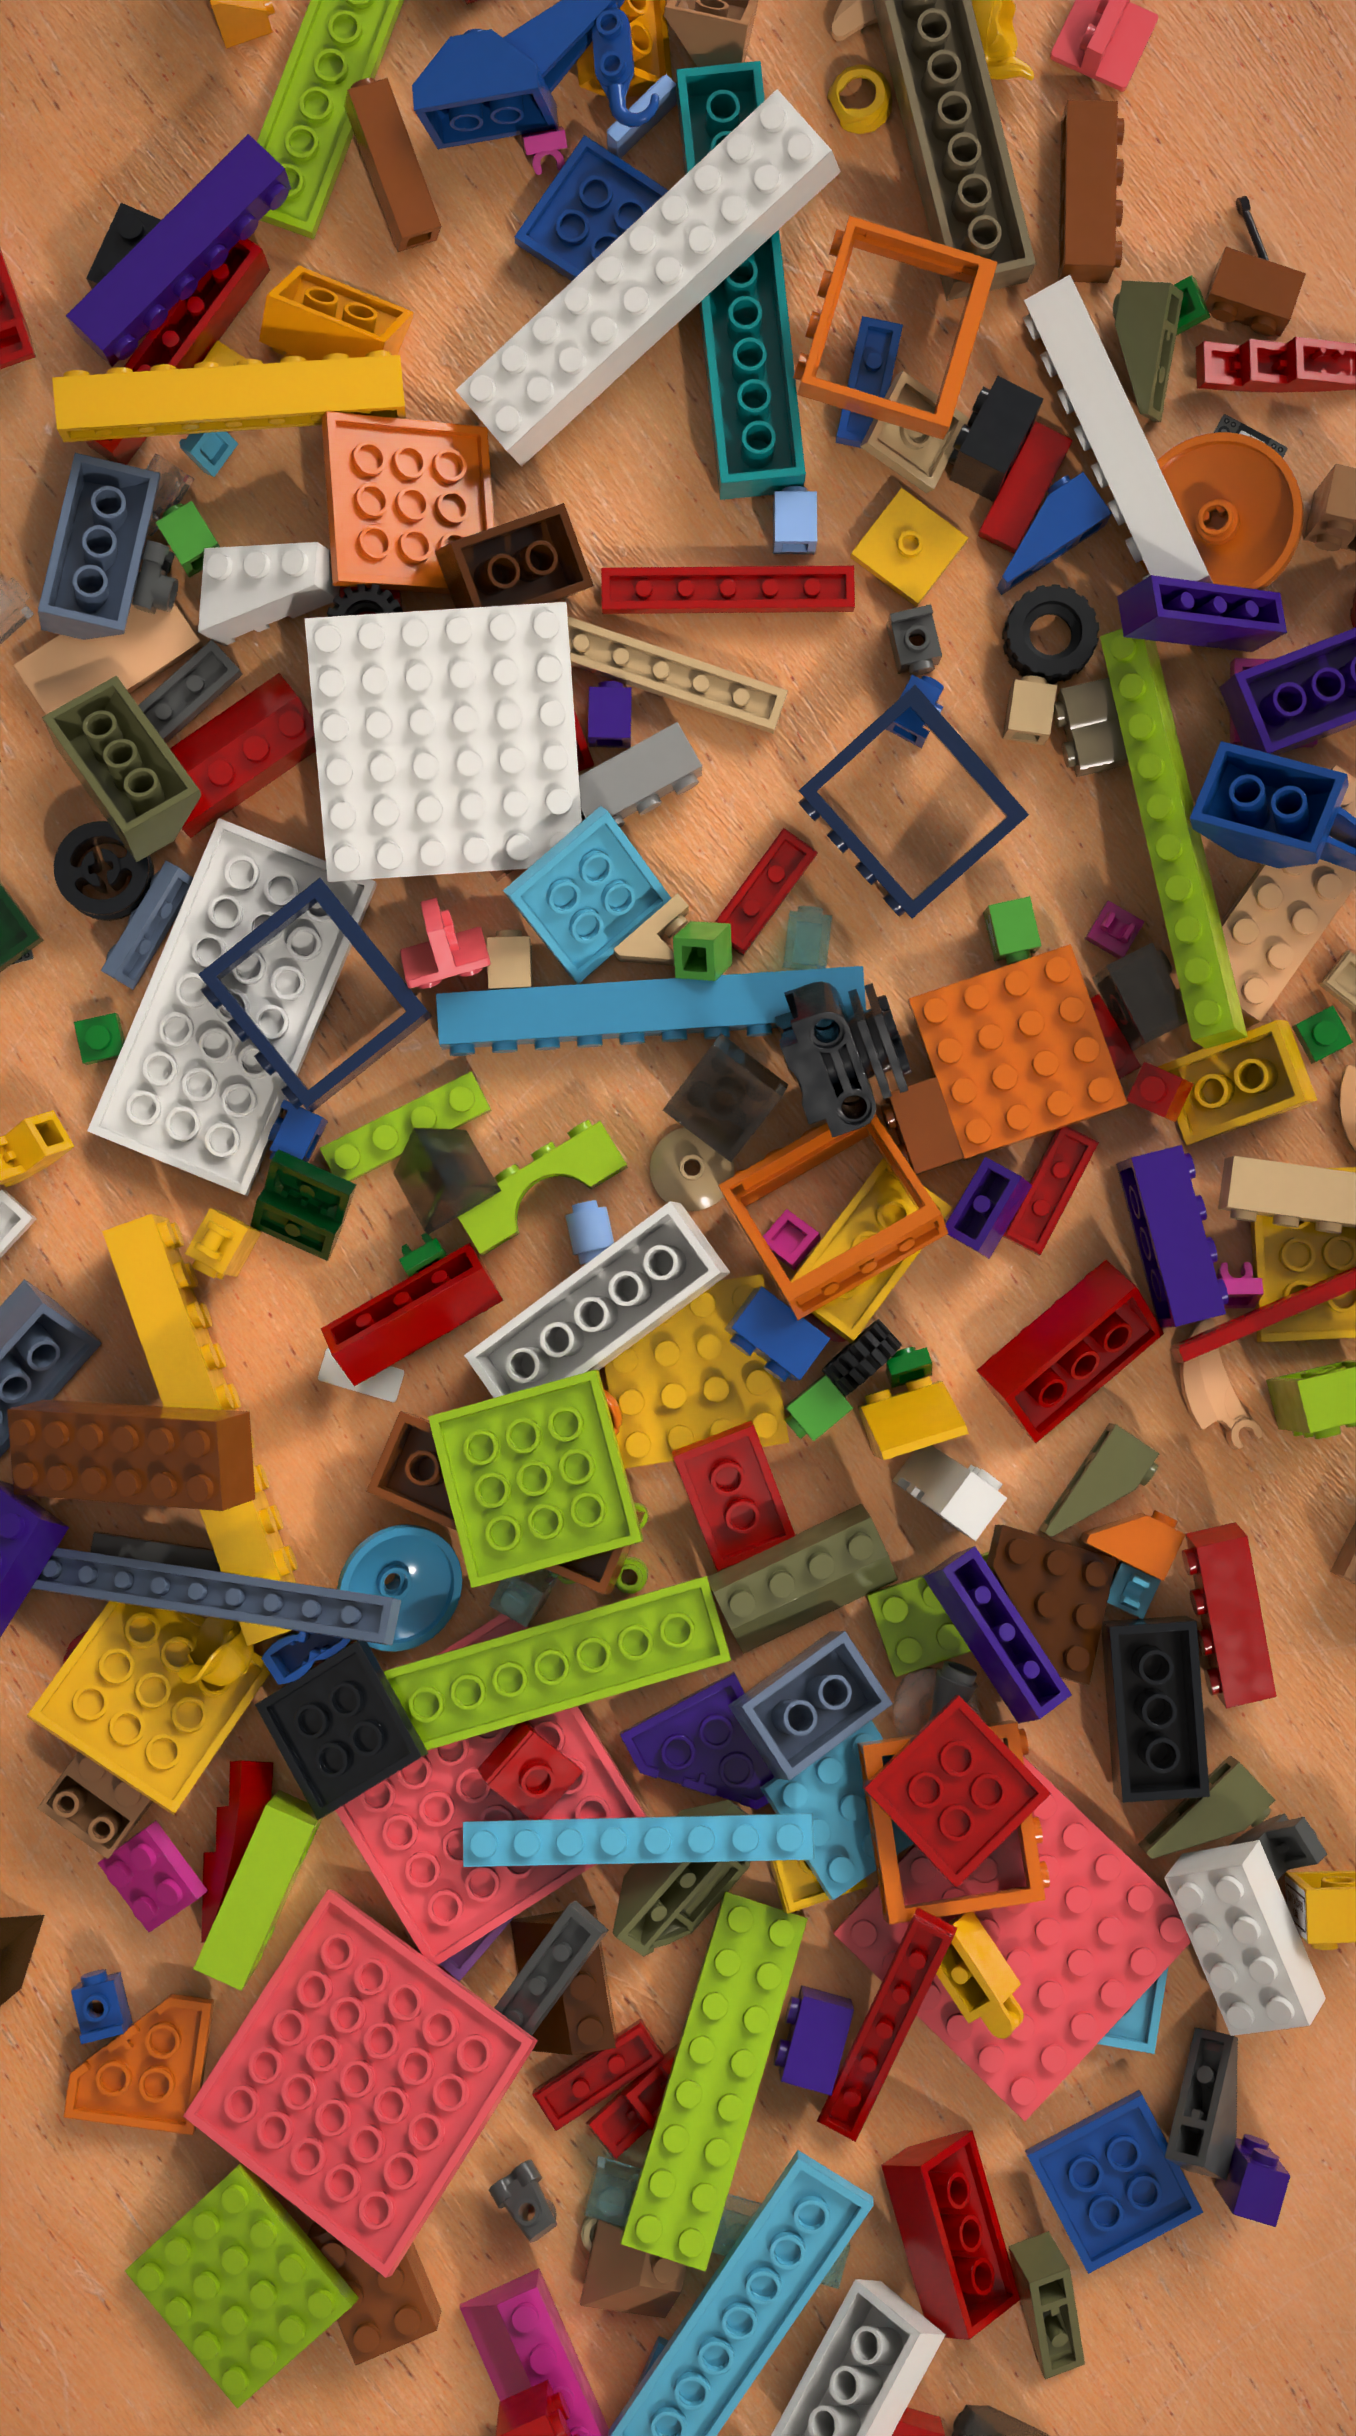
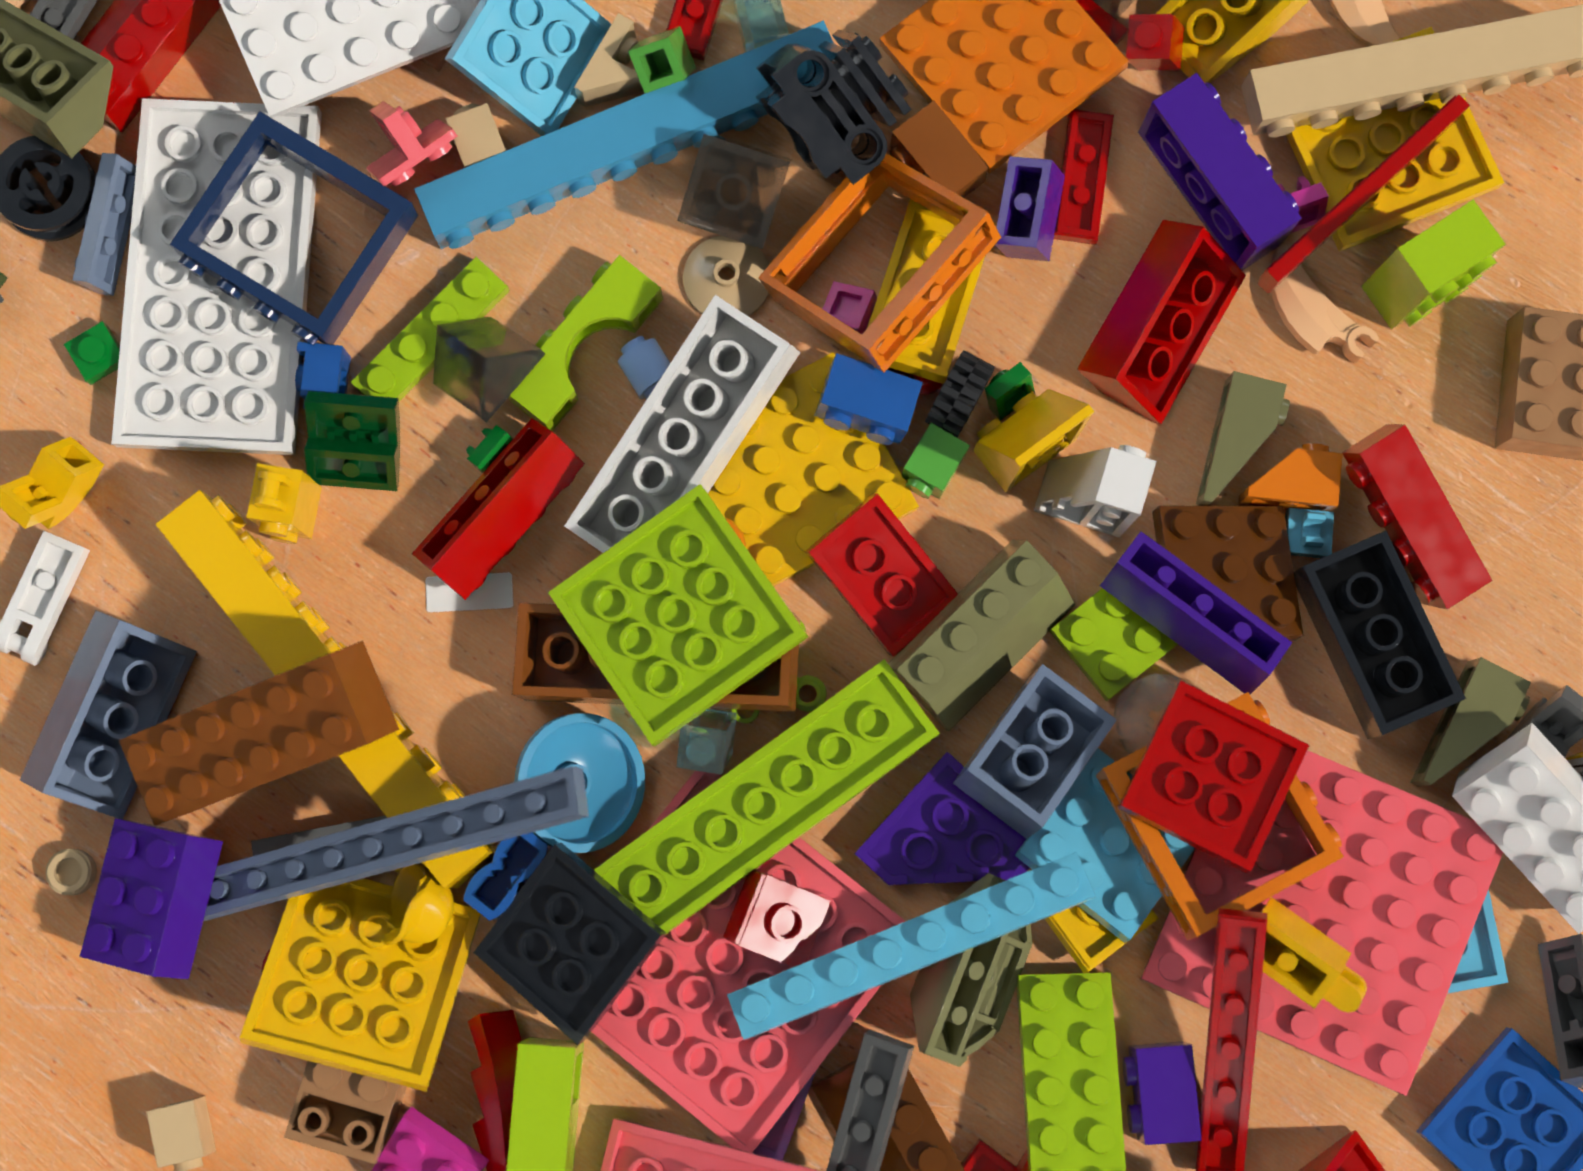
camera: 15 degrees left, 5 degrees down
dark grey cone [929,1661,978,1721] -> none

